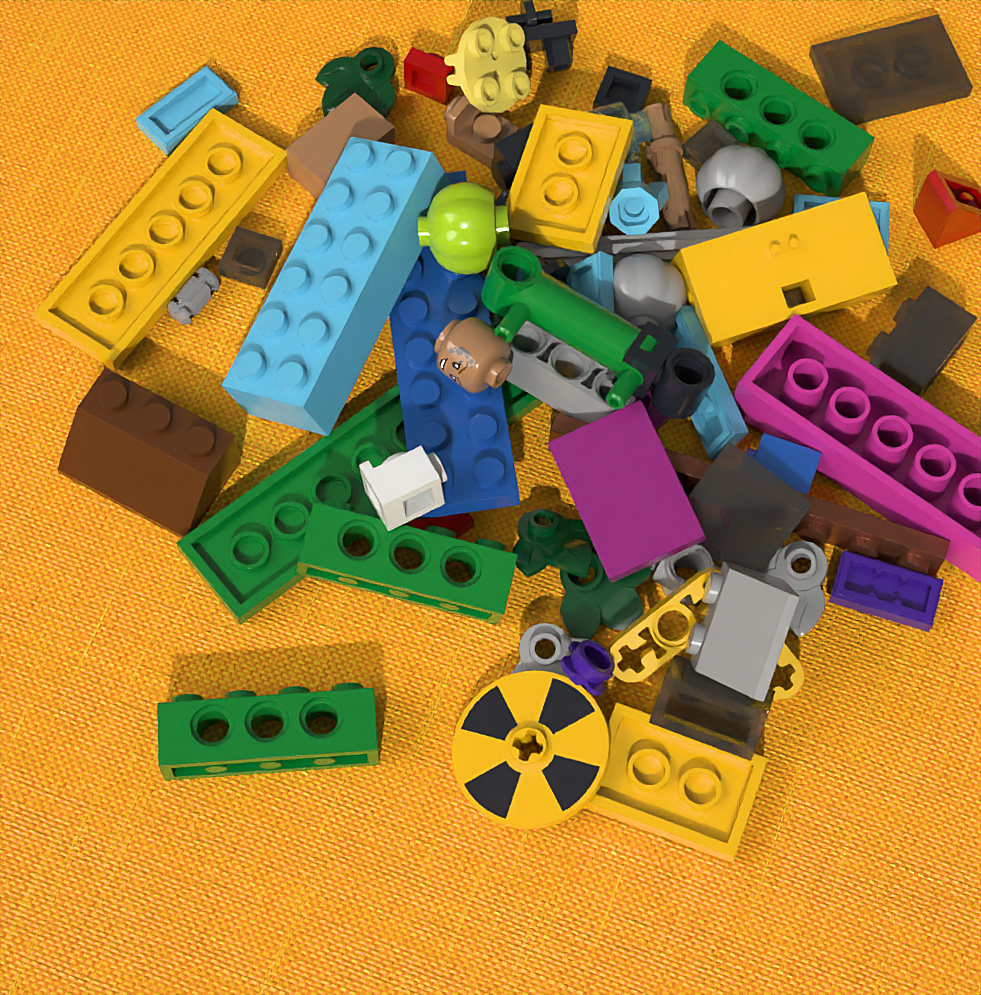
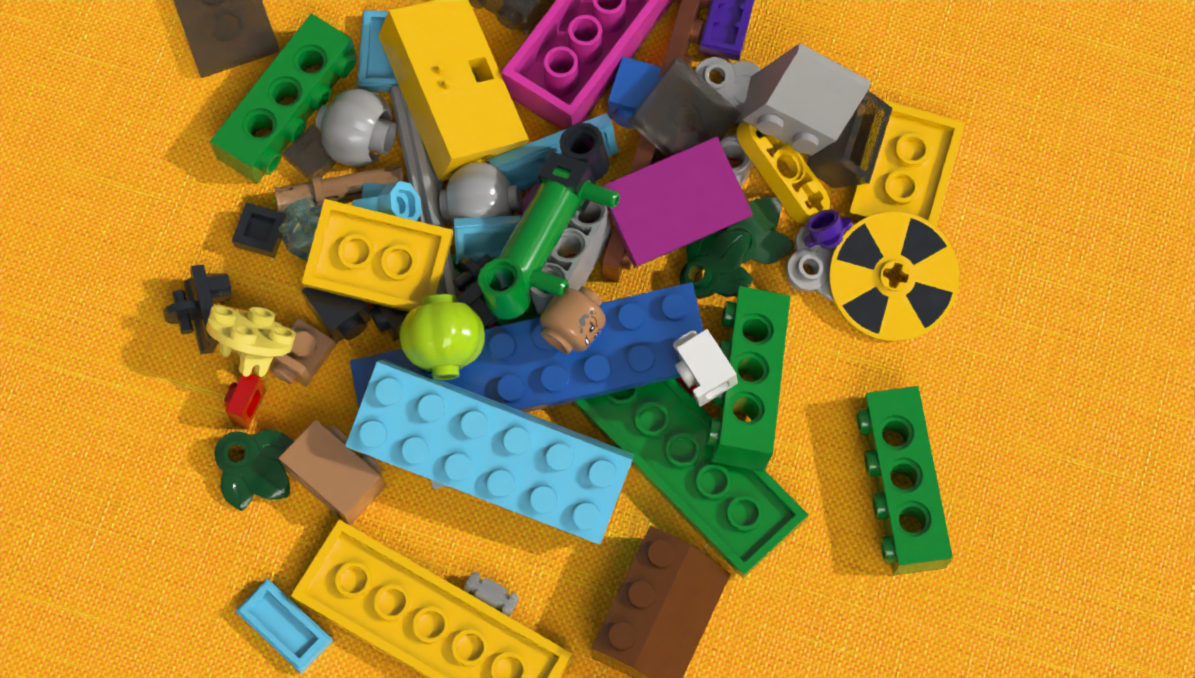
camera: 90 degrees left, 5 degrees up
clear smoke plate [218,226,283,290] -> none

